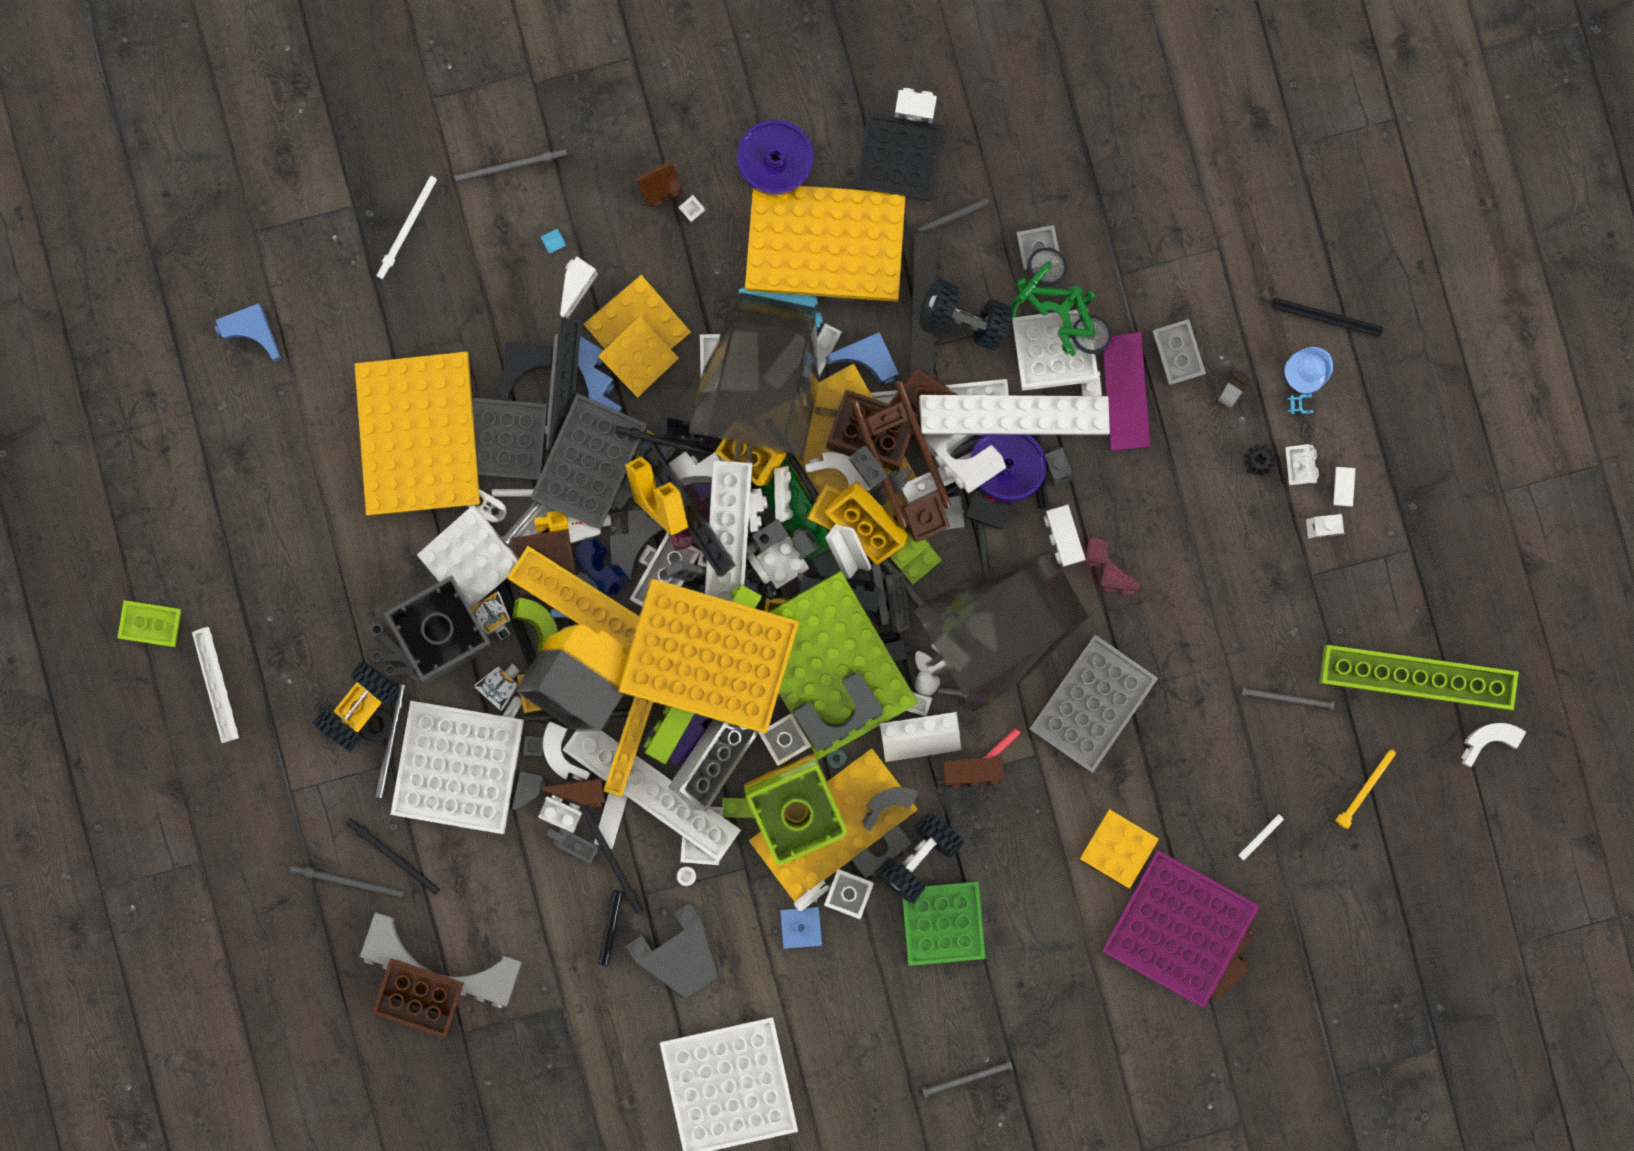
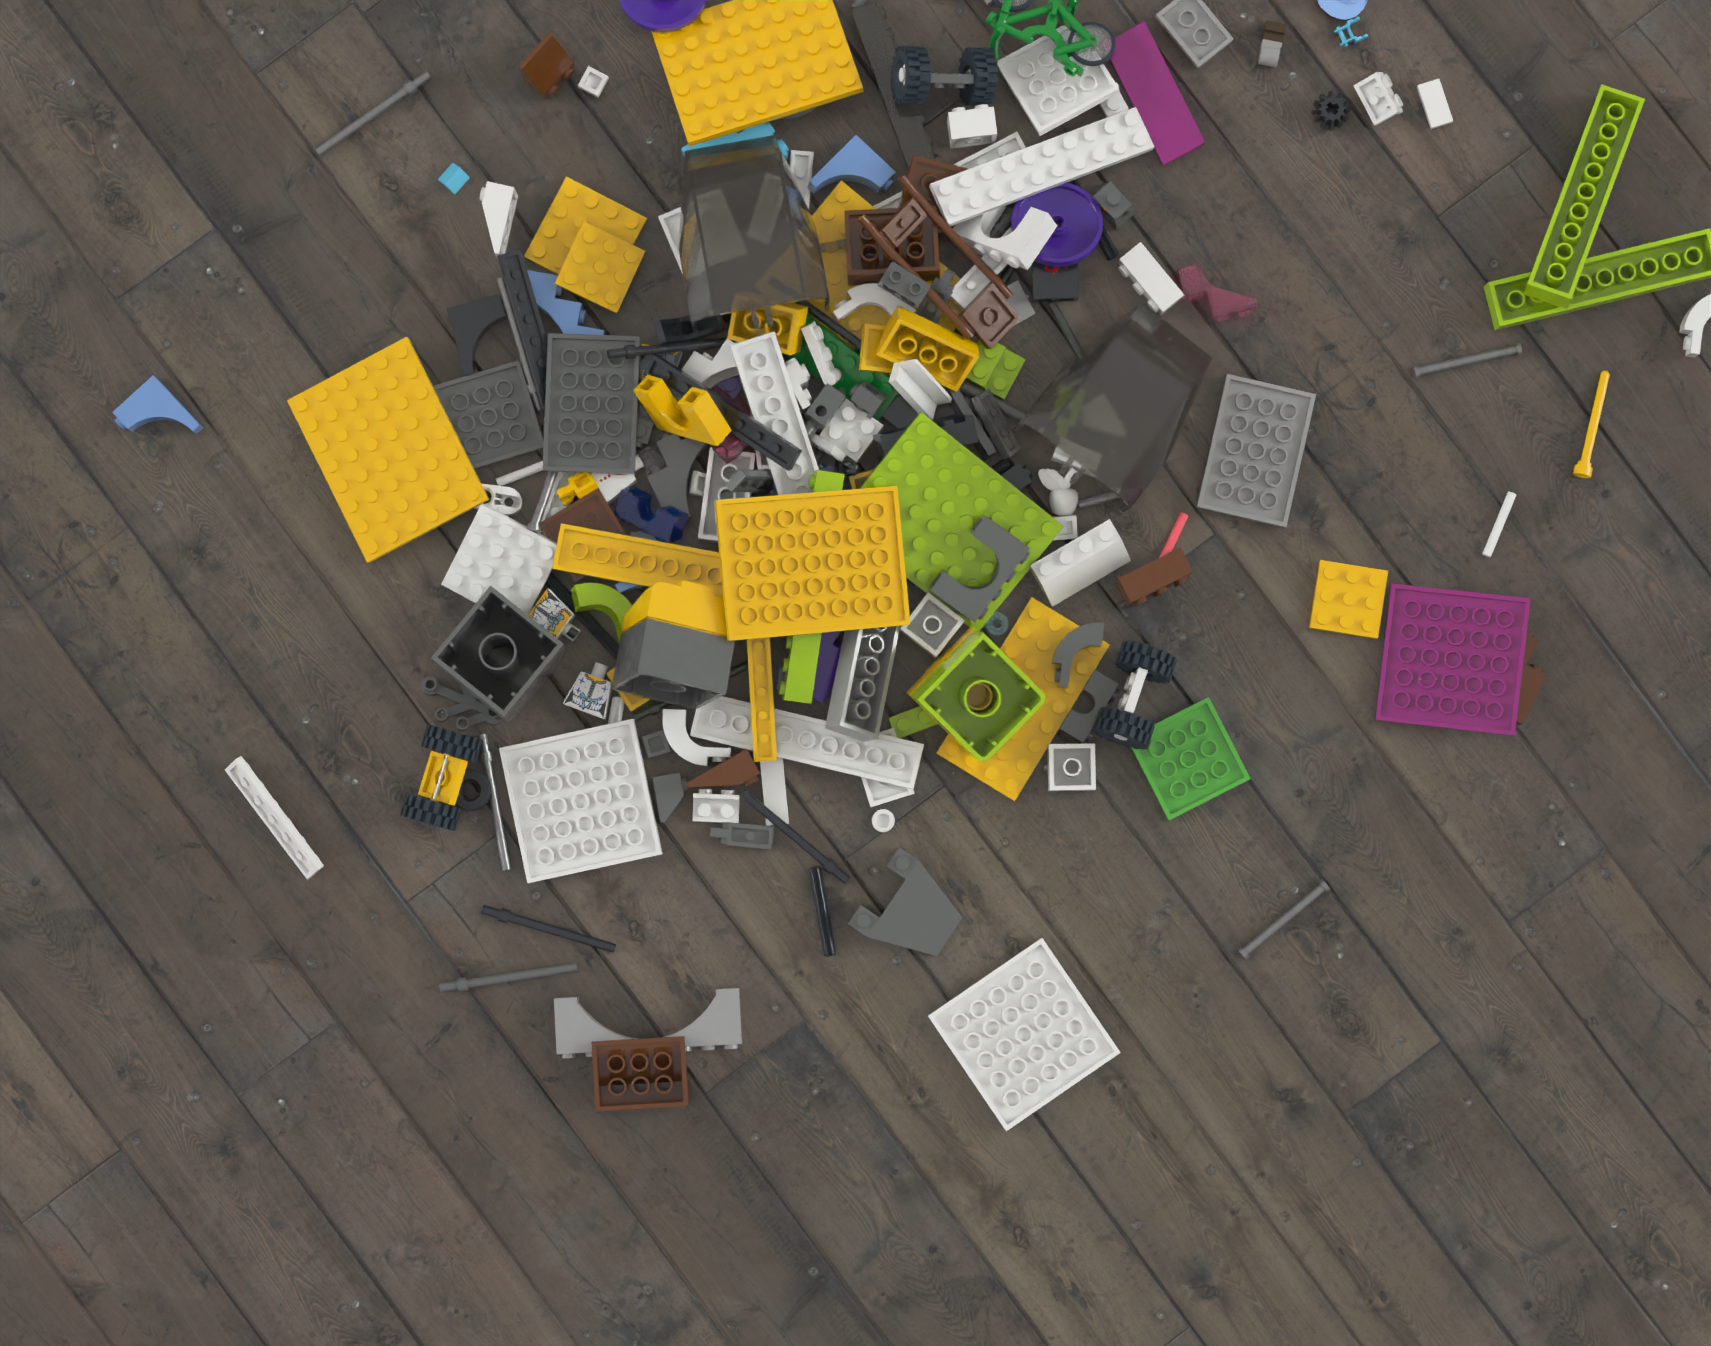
camera: 25 degrees left, 0 degrees up
lime plate [117,600,182,647] -> none
white bar [376,176,437,279] -> none
medium blue plate [780,907,822,949] -> none
white axle [794,880,830,912] -> none
white torso [1306,514,1345,539] -> none
none -> white brick [947,104,997,149]
none -> lime brick [1524,84,1645,309]

